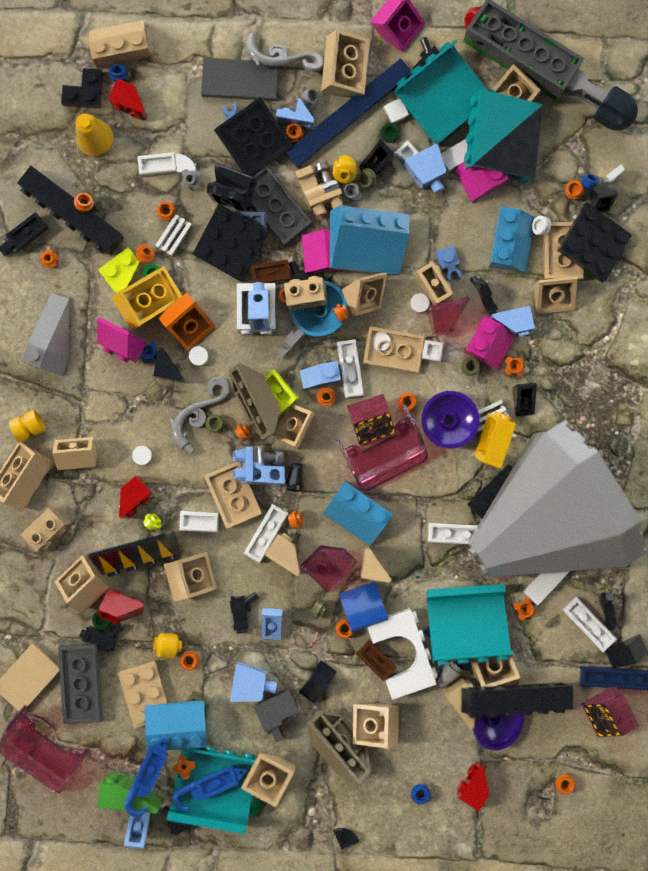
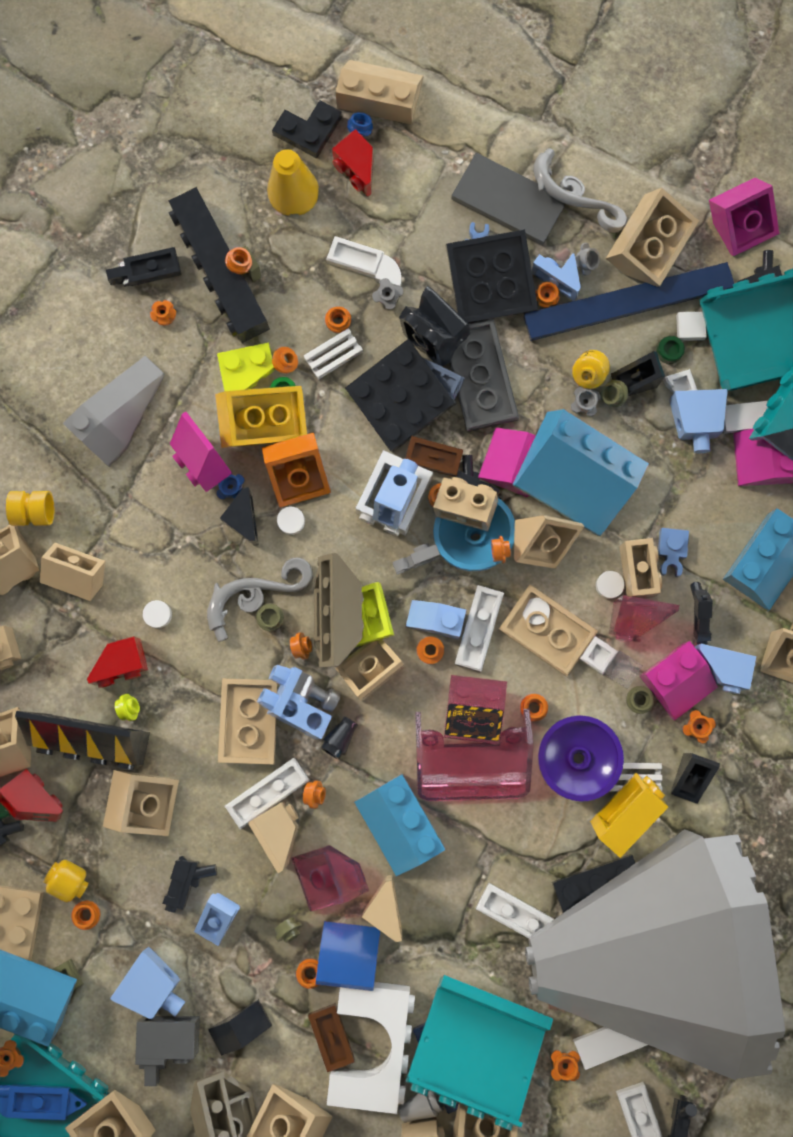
camera: 30 degrees right, 5 degrees down
white tile [179,511,219,532] -> none
tan hips [295,161,343,218] -> none

